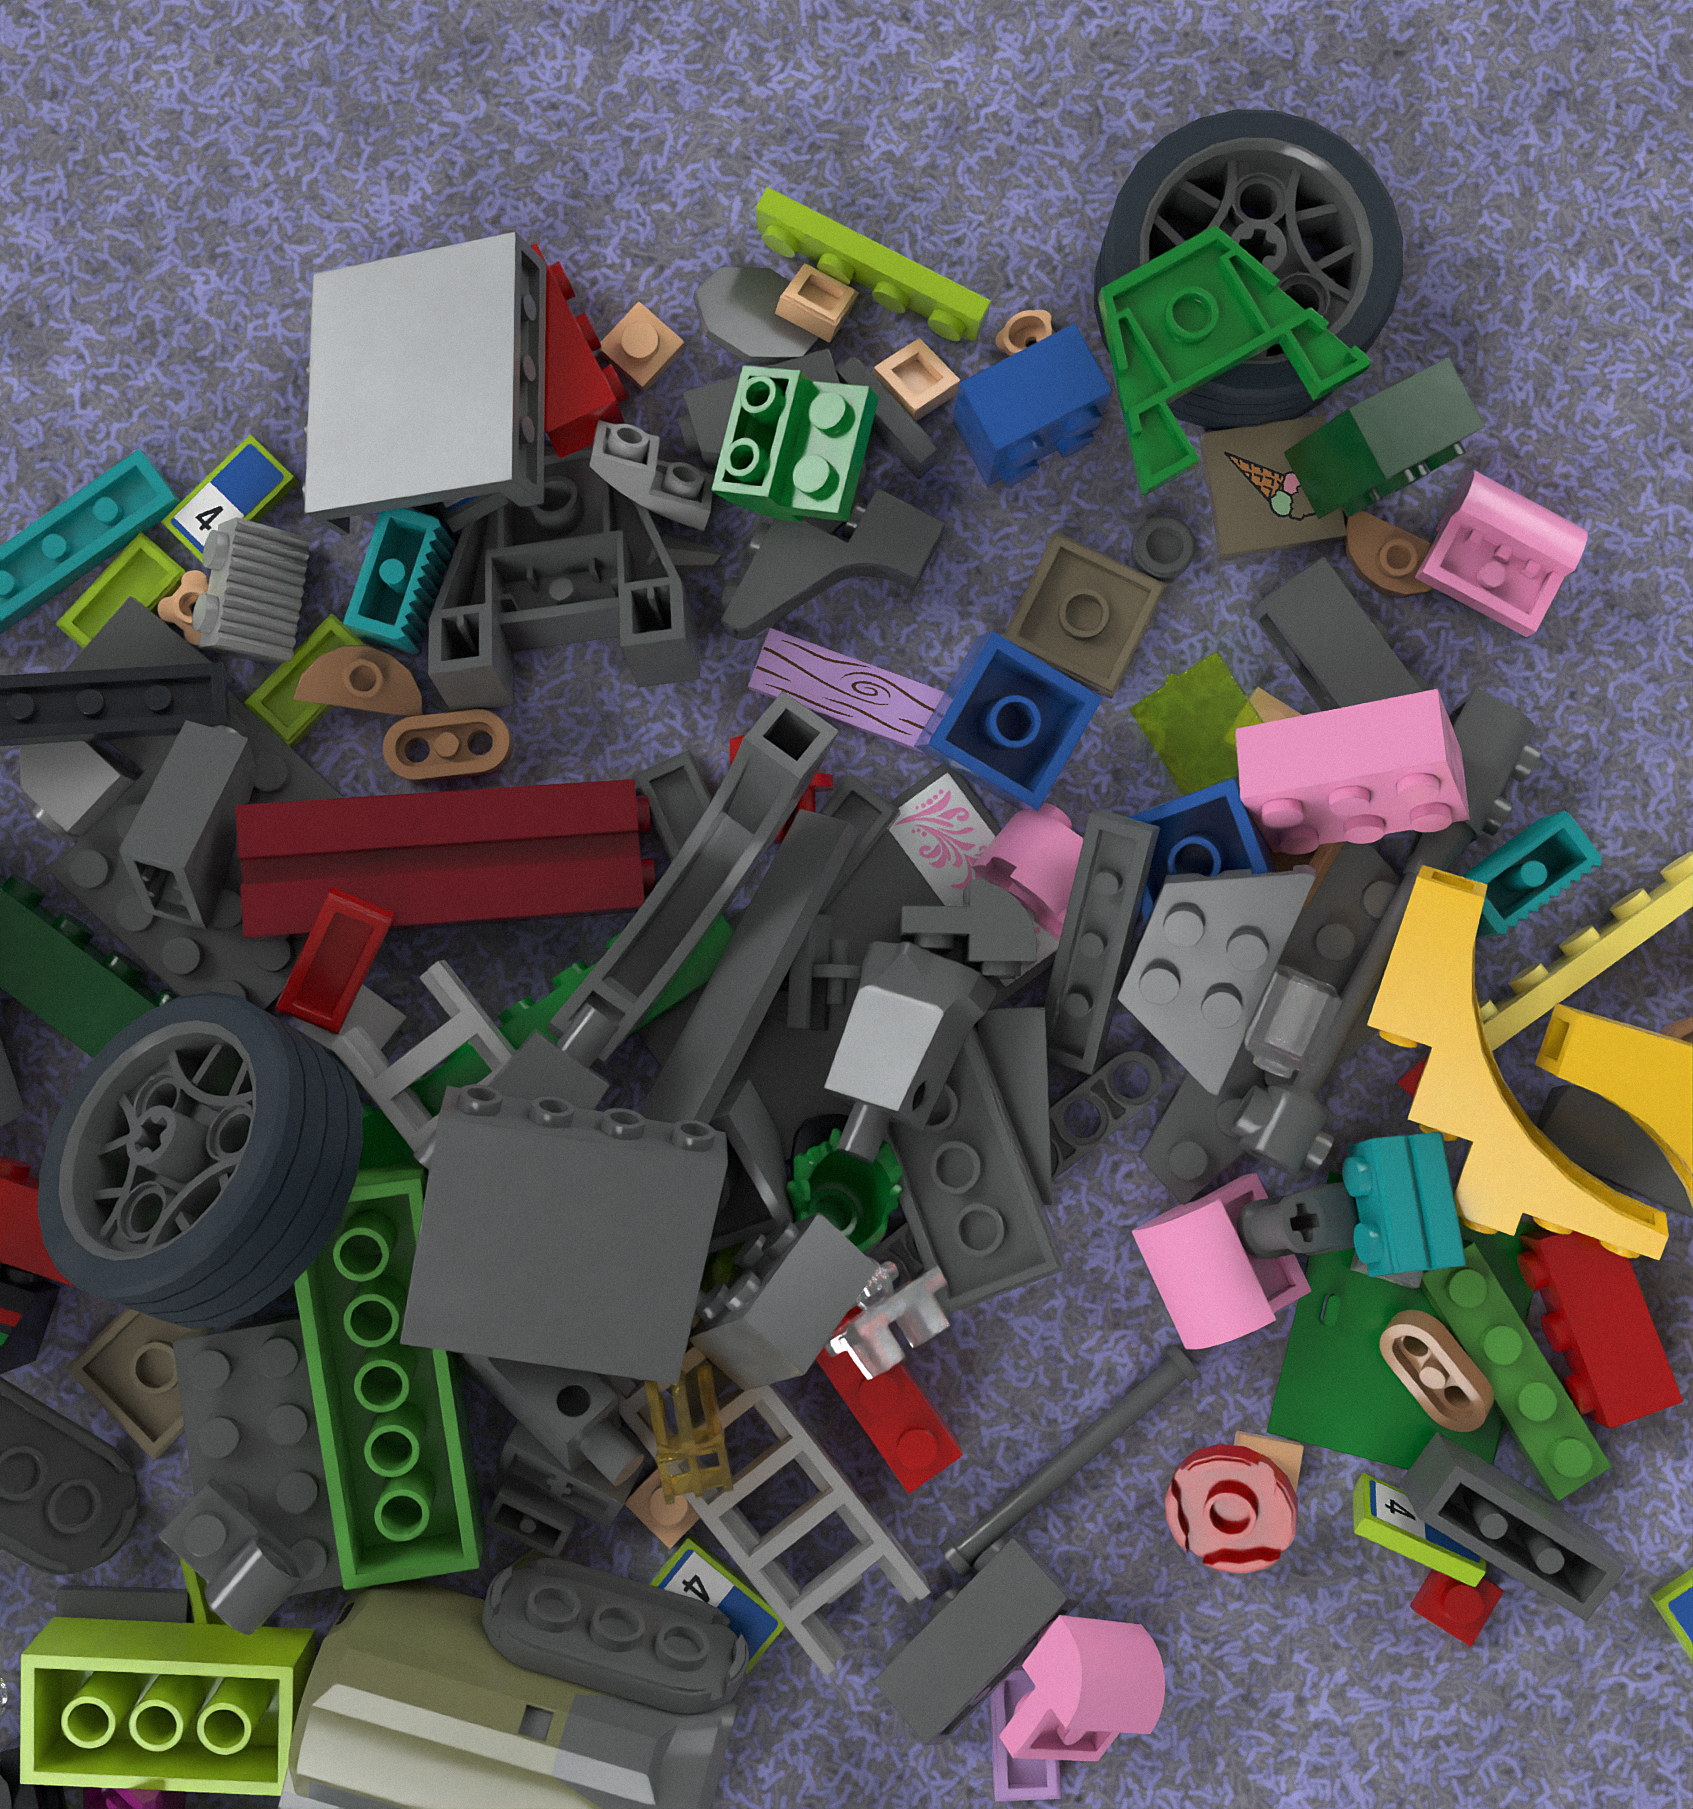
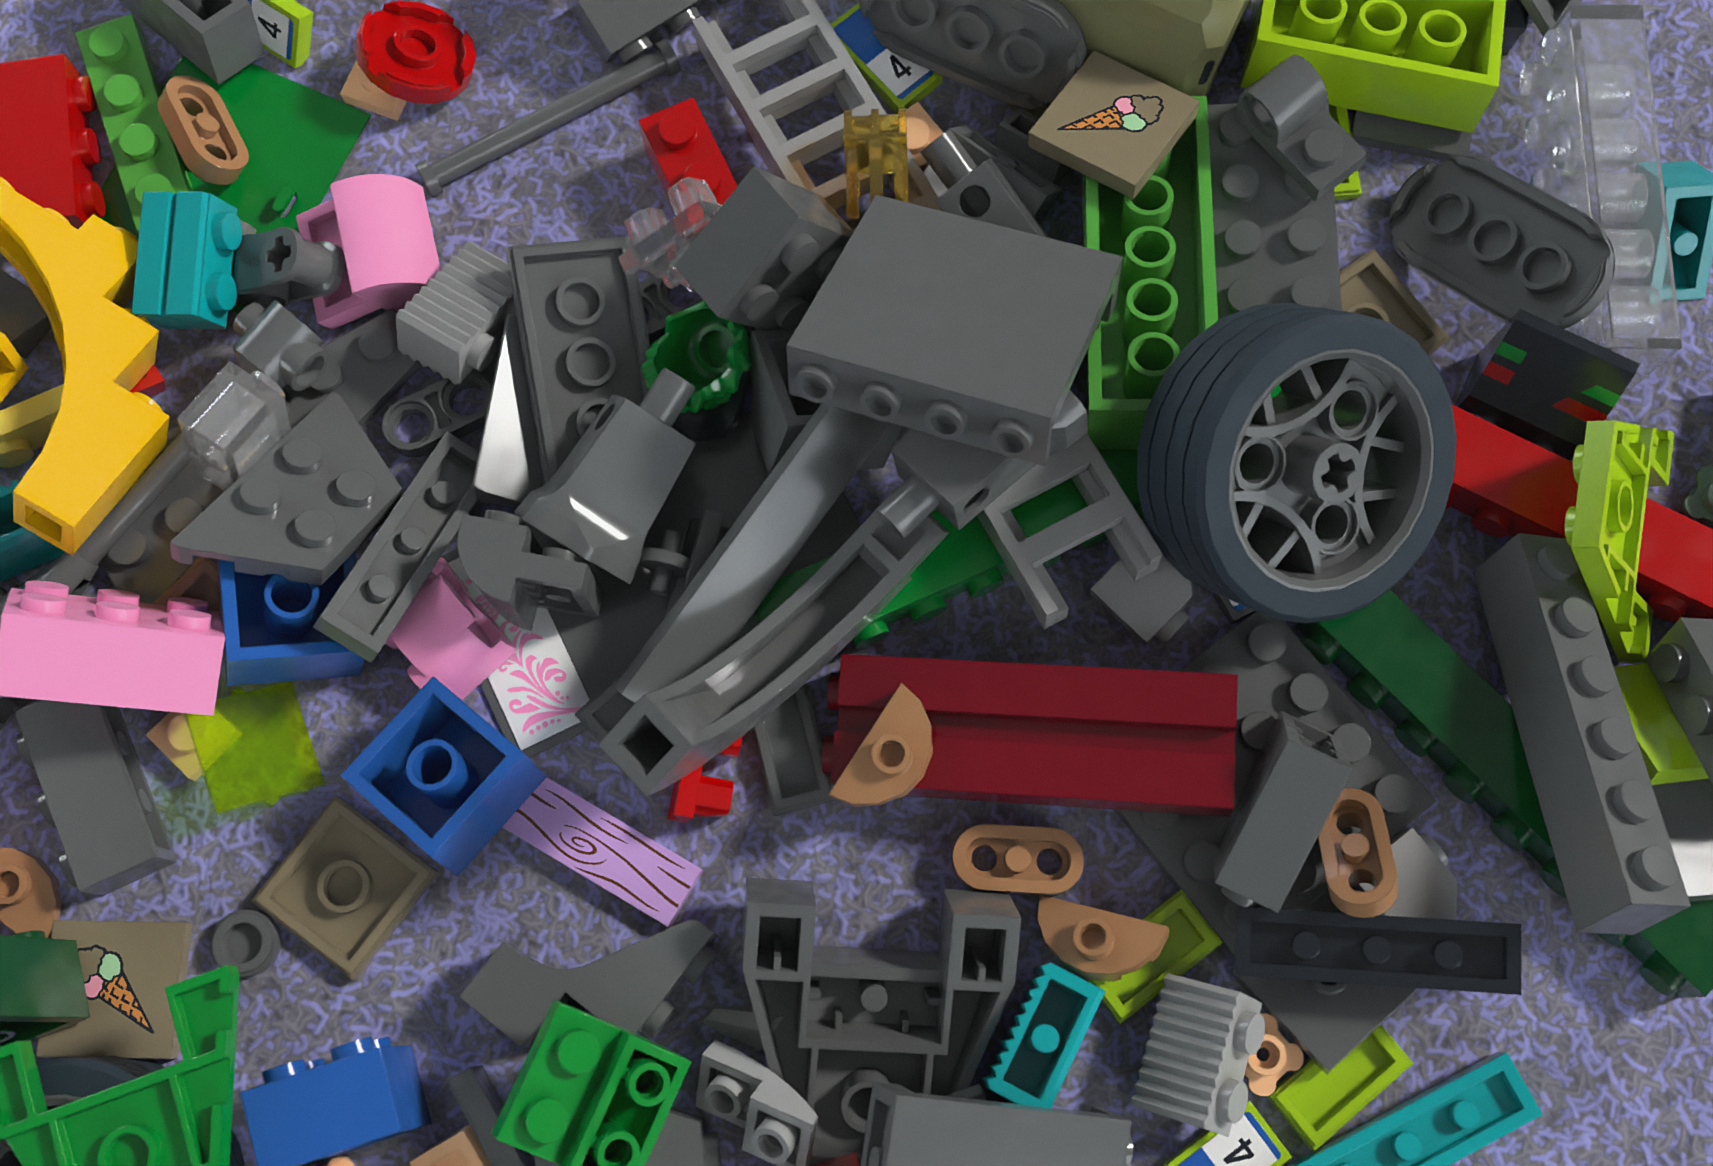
camera: 170 degrees left, 10 degrees down
red tile [275,886,394,1034] -> none
none -> light grey brick [396,241,516,385]
none -> medium nougat plate [829,683,933,807]
none -> dark tan tile [1028,51,1200,199]
none -> medium nougat plate [1318,788,1399,918]

